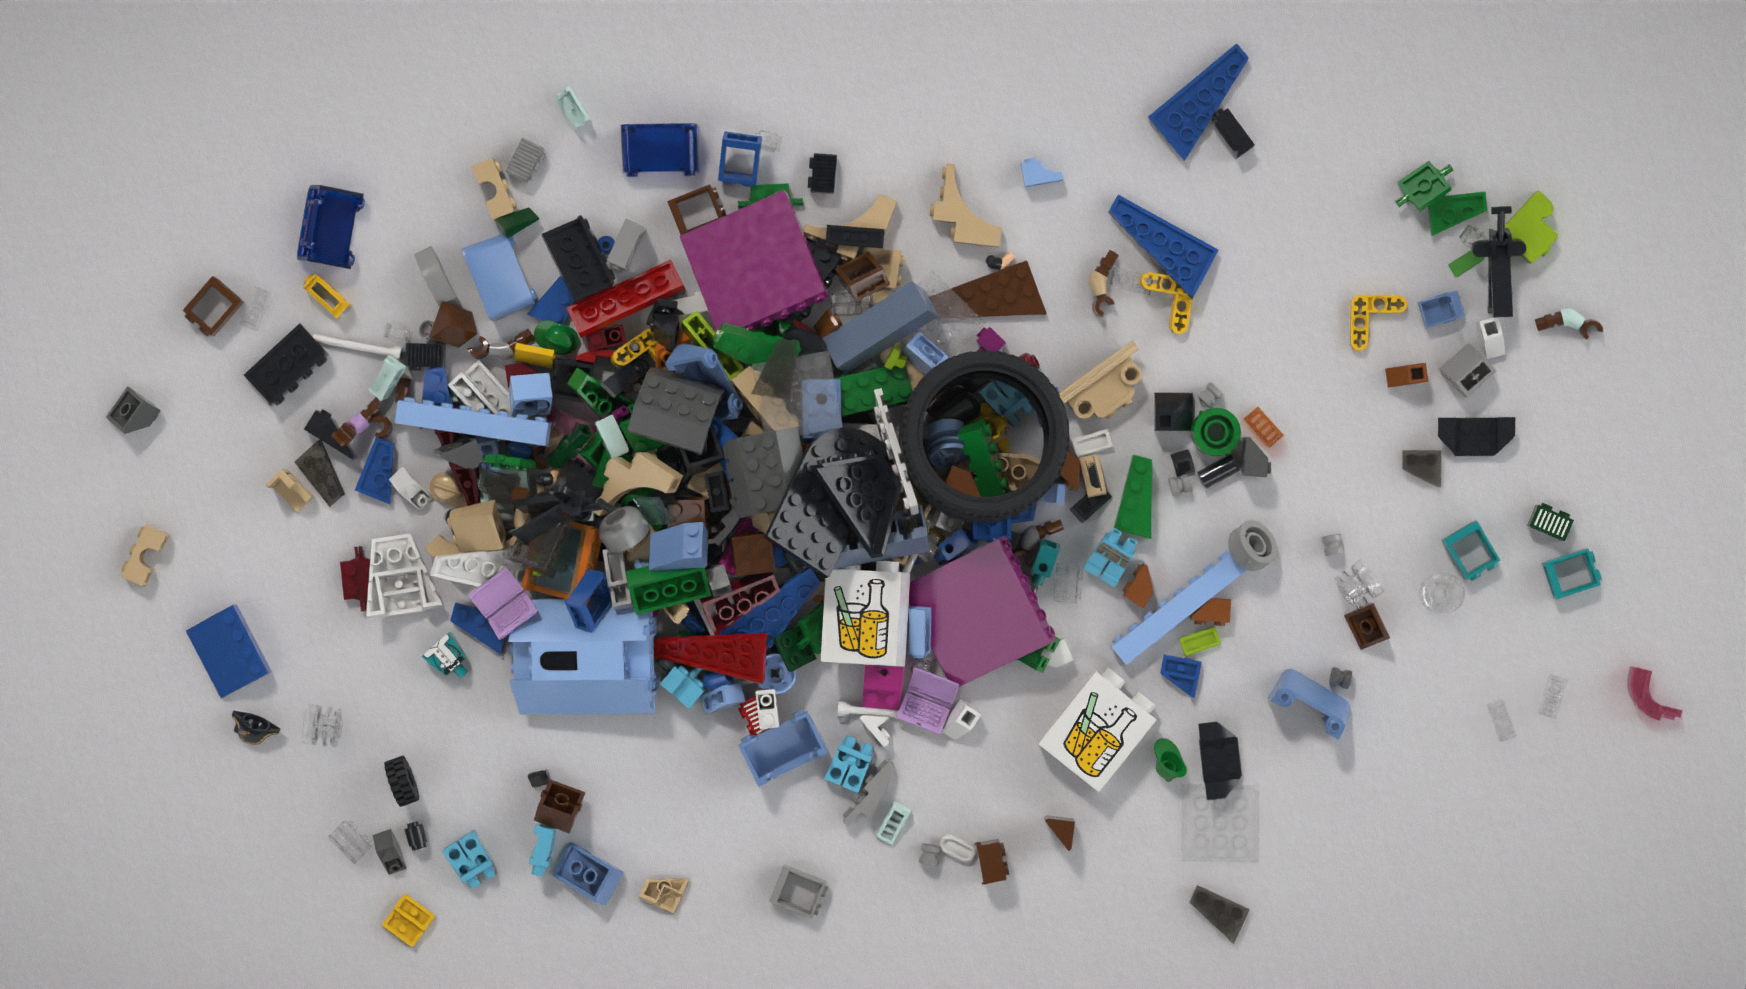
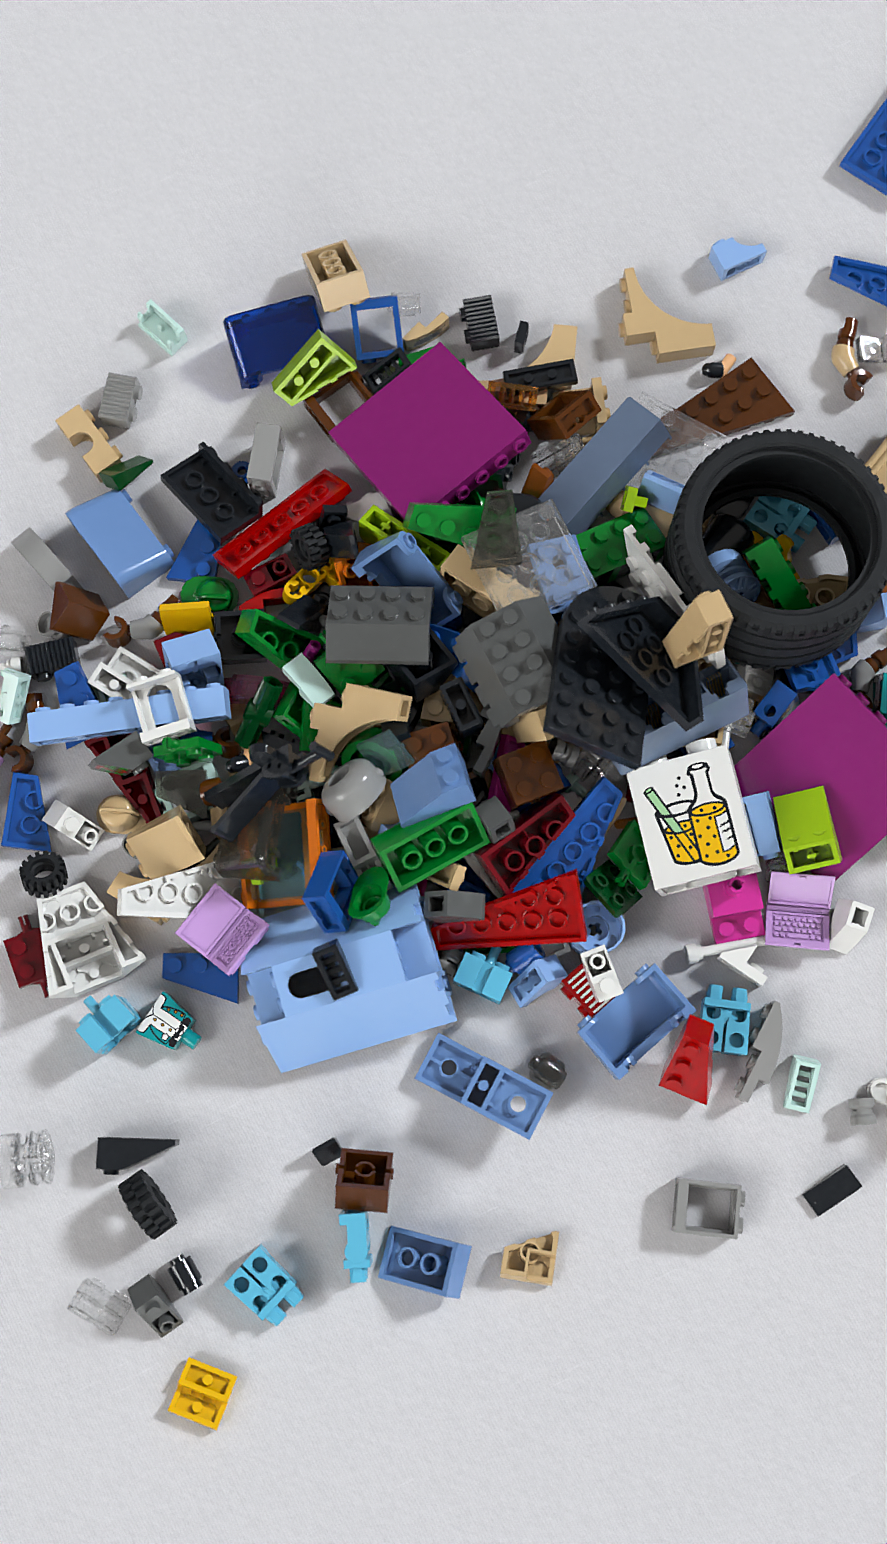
camera: 20 degrees left, 10 degrees down
none -> black tyre [19,851,68,898]
none -> medium azure brick [75,994,144,1055]
none -> black slope [96,1137,180,1175]
none -> white panel [126,668,196,746]
none -> lime wedge [271,329,357,407]
none -> black tyre [289,523,330,571]
none -> tan brick [301,239,370,312]
none -> black slope [312,939,358,1001]
none -> green piece [348,867,391,926]
none -> black slope [362,347,412,395]
none -> tan slope [403,312,449,351]
none -> medium blue bracket [415,1033,553,1140]
none -> dark grey slope [424,890,485,923]
none -> clear orange slope [487,380,538,412]
none -> black tile [514,320,529,354]
none -> clear smoke head [528,1052,567,1090]
none -> red wedge [658,1014,714,1106]
none -> tan wedge [662,590,733,668]
none -> lime slope [773,786,842,875]
none -> black slope [802,1164,862,1217]

